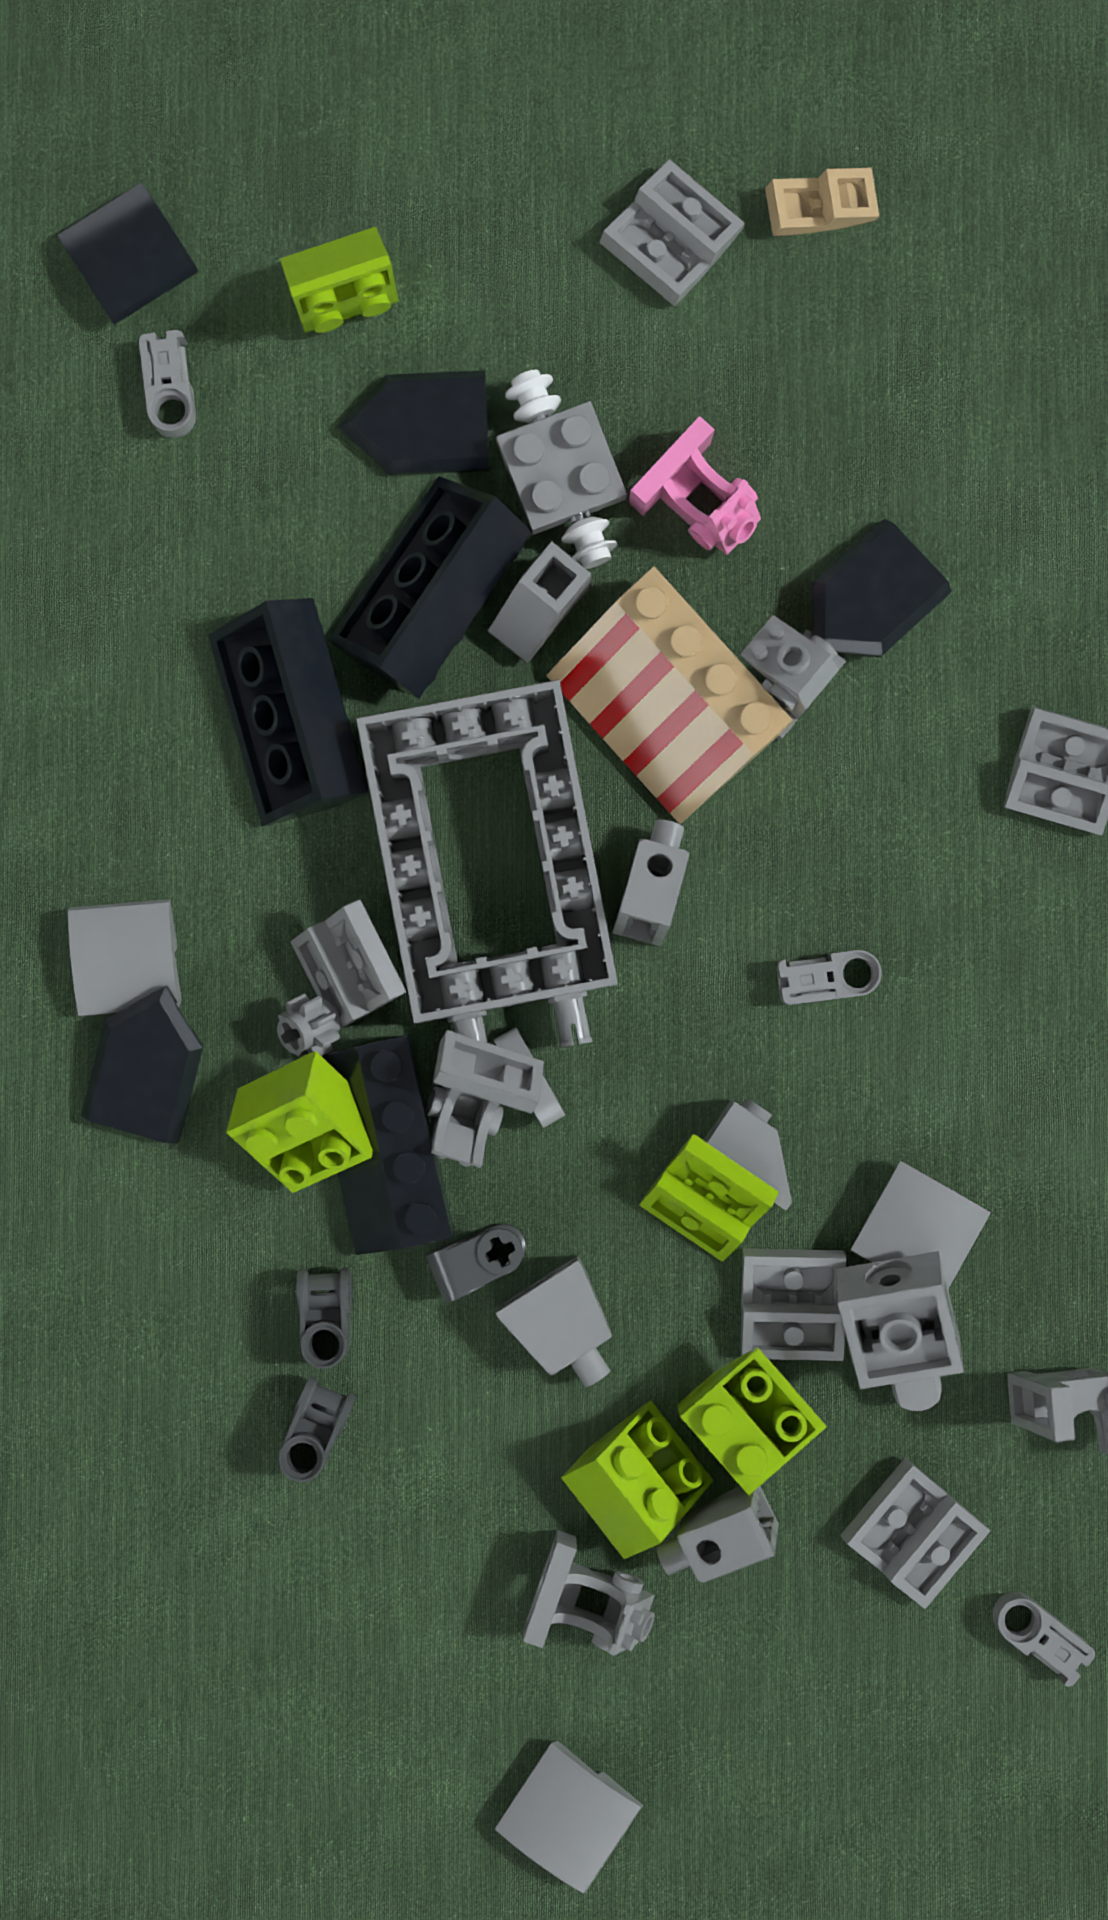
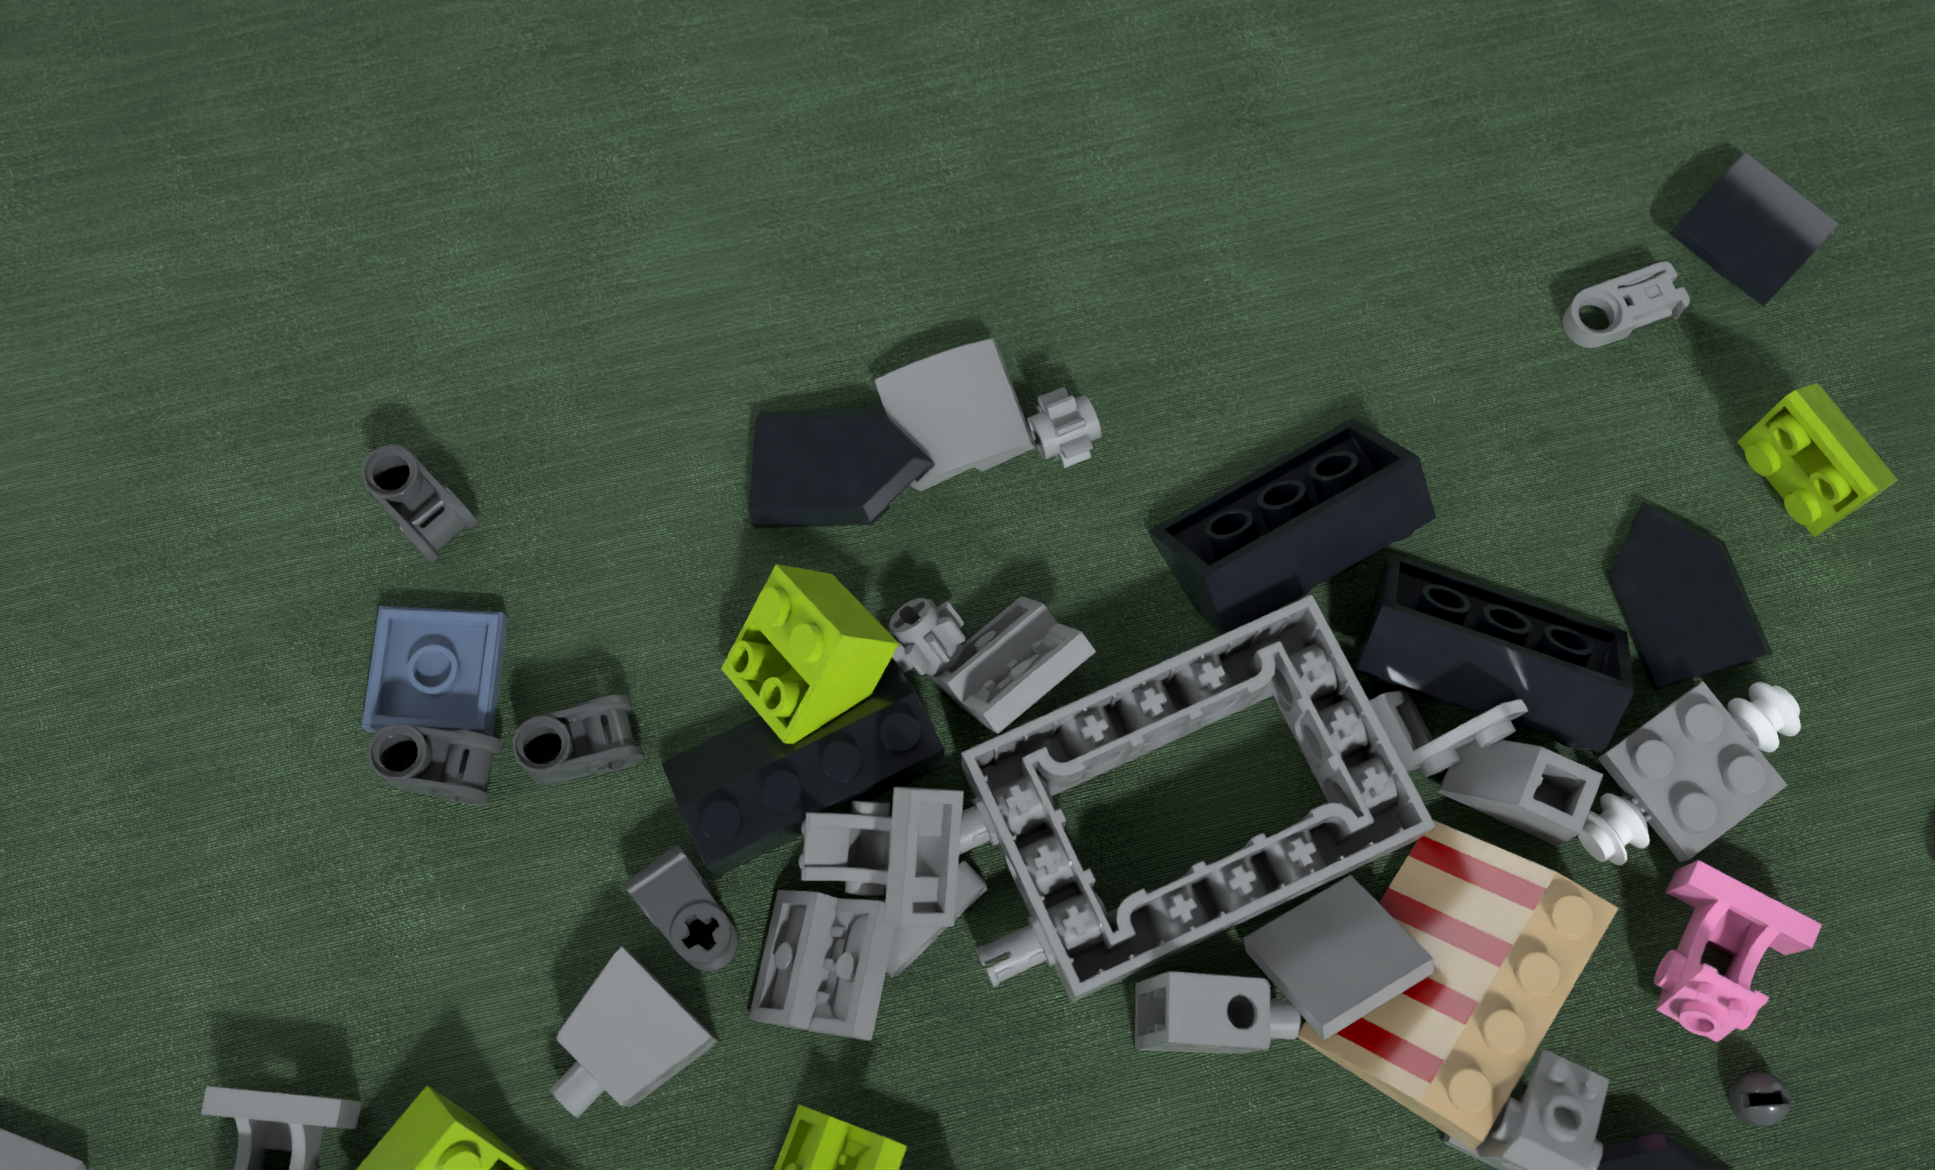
camera: 75 degrees right, 15 degrees down
none -> dark grey piece [361,445,479,564]
none -> sand blue tile [362,606,508,737]
none -> light grey slope [748,890,896,1041]
none -> light grey gear [1027,387,1102,468]
none -> light grey tile [1244,875,1434,1040]
none -> light grey bracket [1369,690,1528,777]
none -> dark grey hinge [1729,1071,1791,1127]

